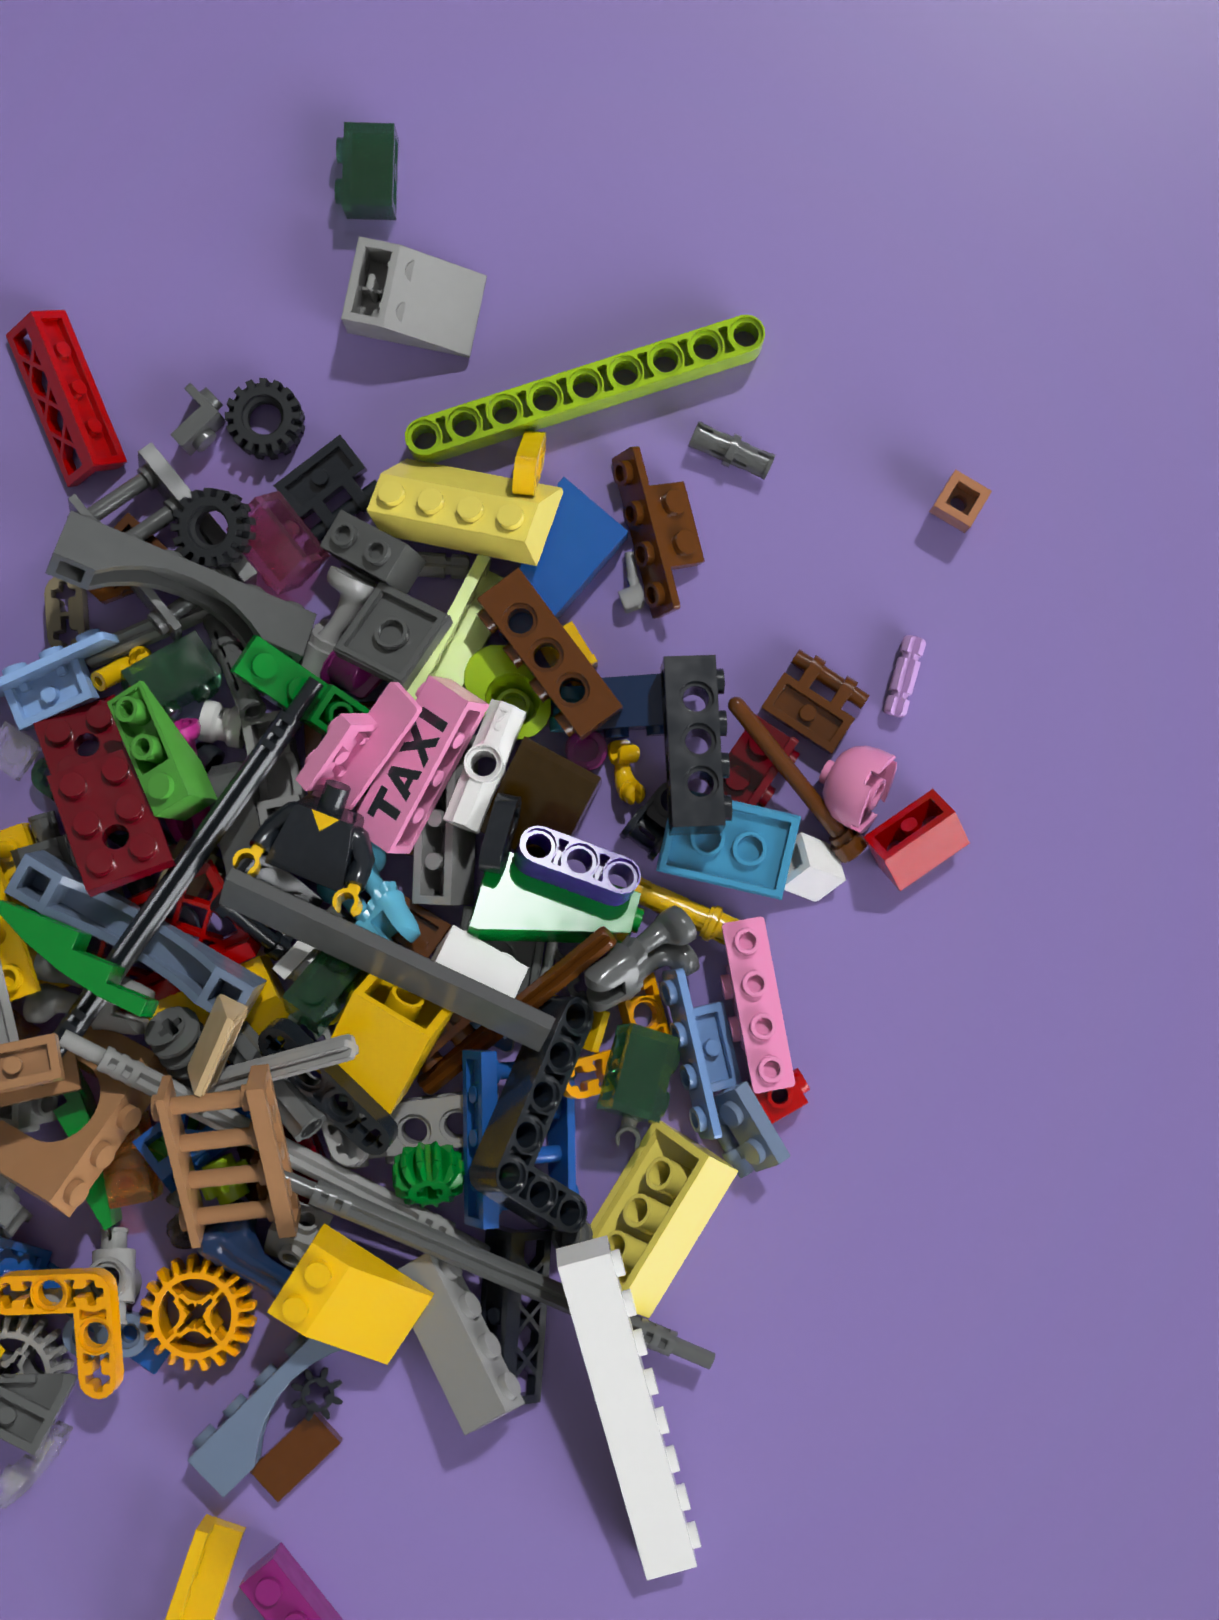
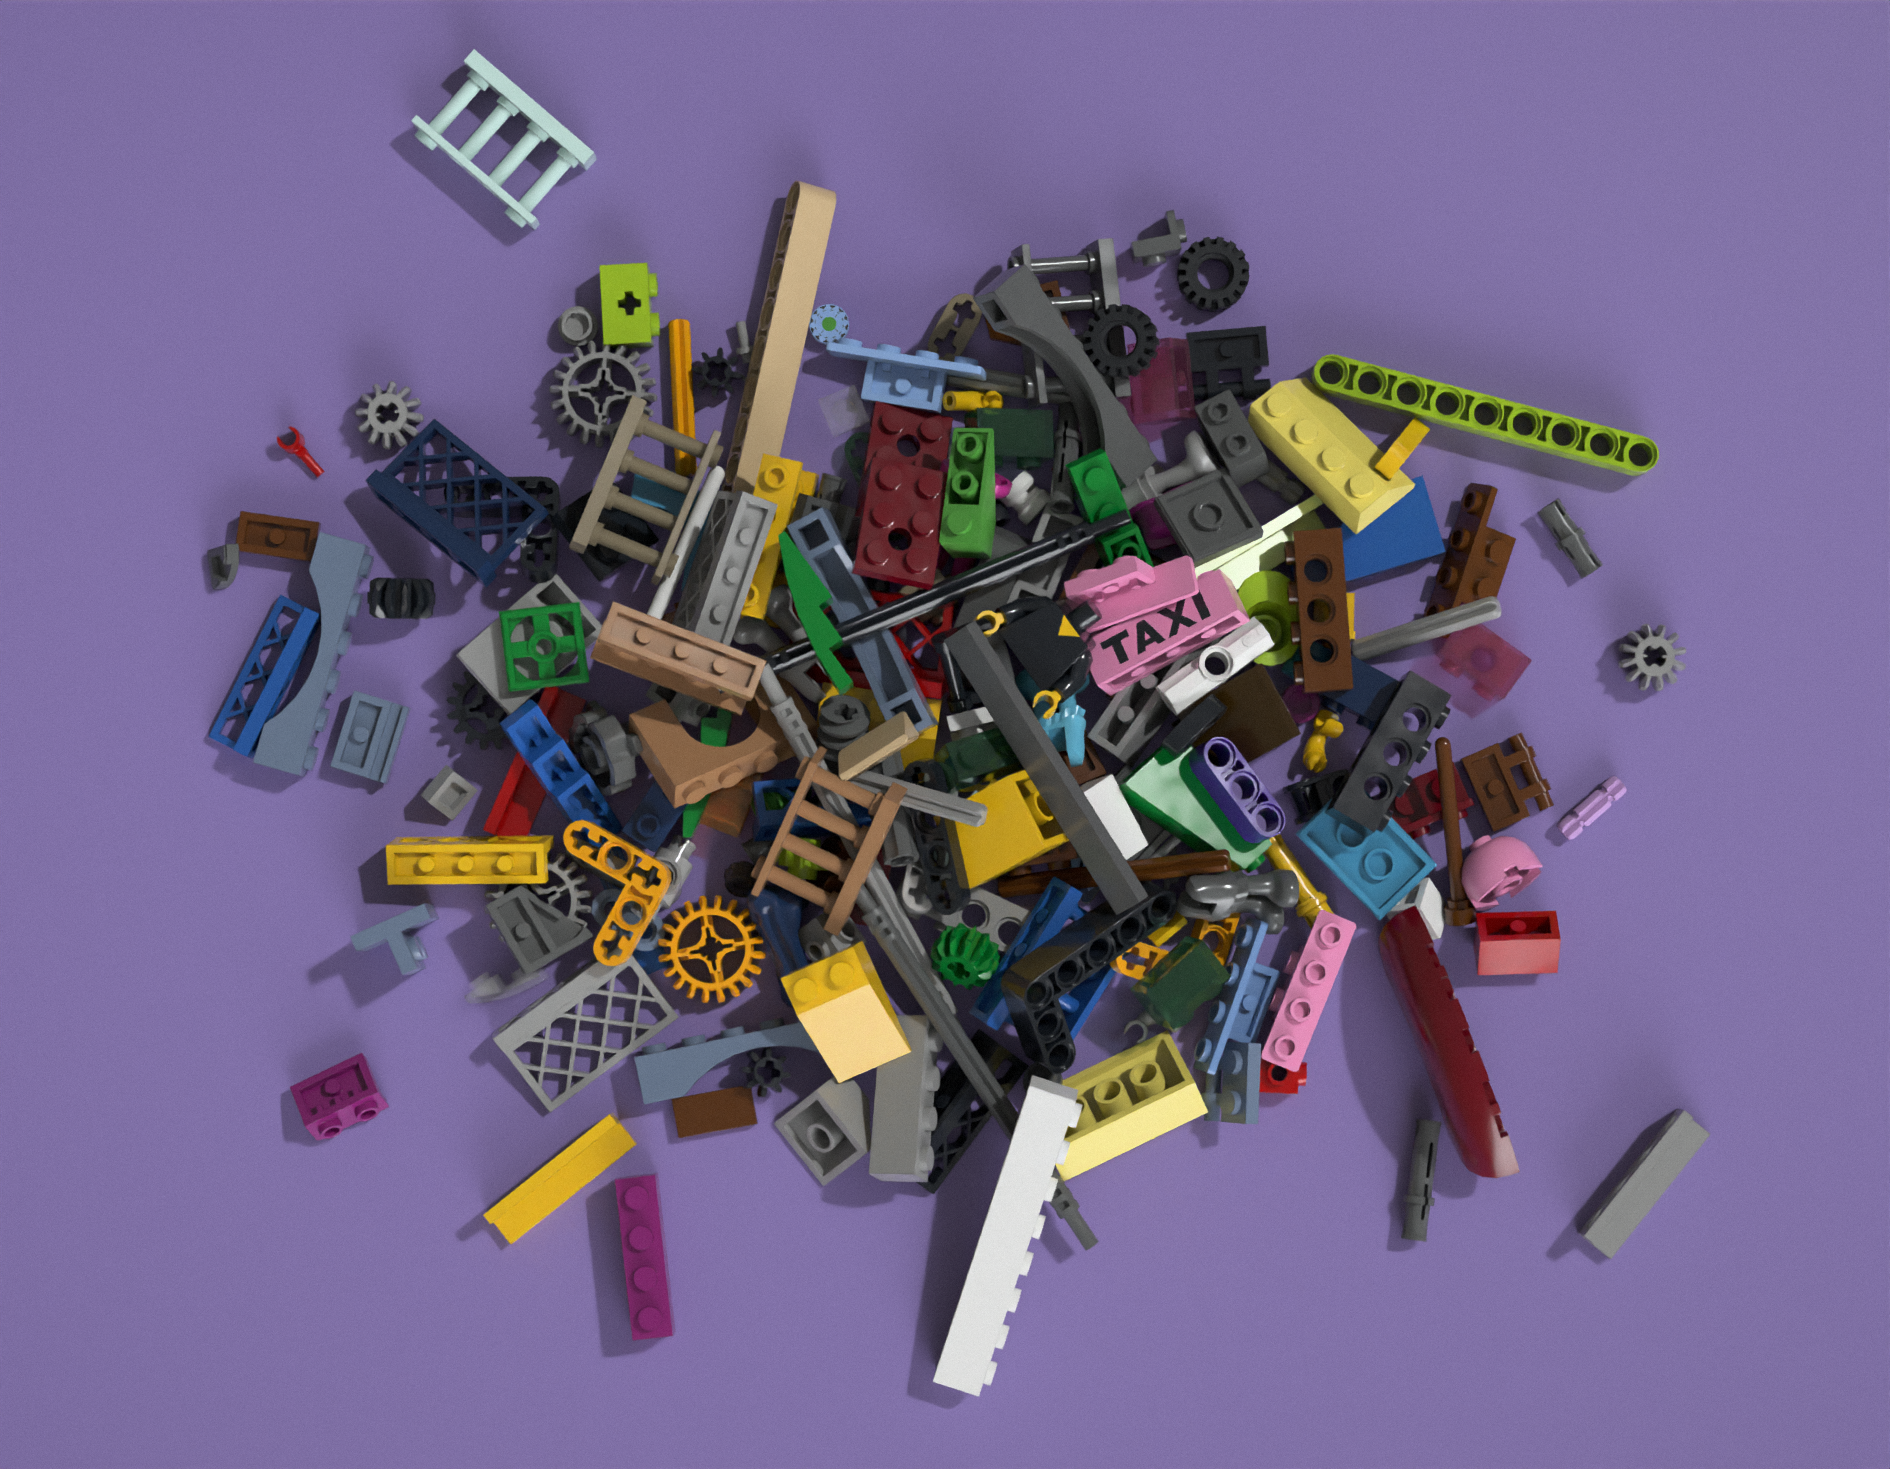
camera: 30 degrees right, 0 degrees up
red fence [6,310,127,487] -> none
clear green brick [335,122,399,220] -> none
light grey slope [341,236,487,358] -> none
light grey hand [618,551,645,613] -> none
nougat plate [929,469,992,533] -> none
none -> light grey fence [492,939,679,1112]
none -> dark blue bracket [622,780,688,852]
none -> light grey slope [774,1076,871,1186]
none -> light grey axle [1351,596,1502,661]
none -> dark red brick [1378,905,1520,1178]
none -> dark grey pin [1401,1119,1442,1242]
none -> clear pink brick [1435,623,1532,702]
none -> light grey fence [1578,1109,1710,1259]
none -> light grey gear [1618,624,1686,691]

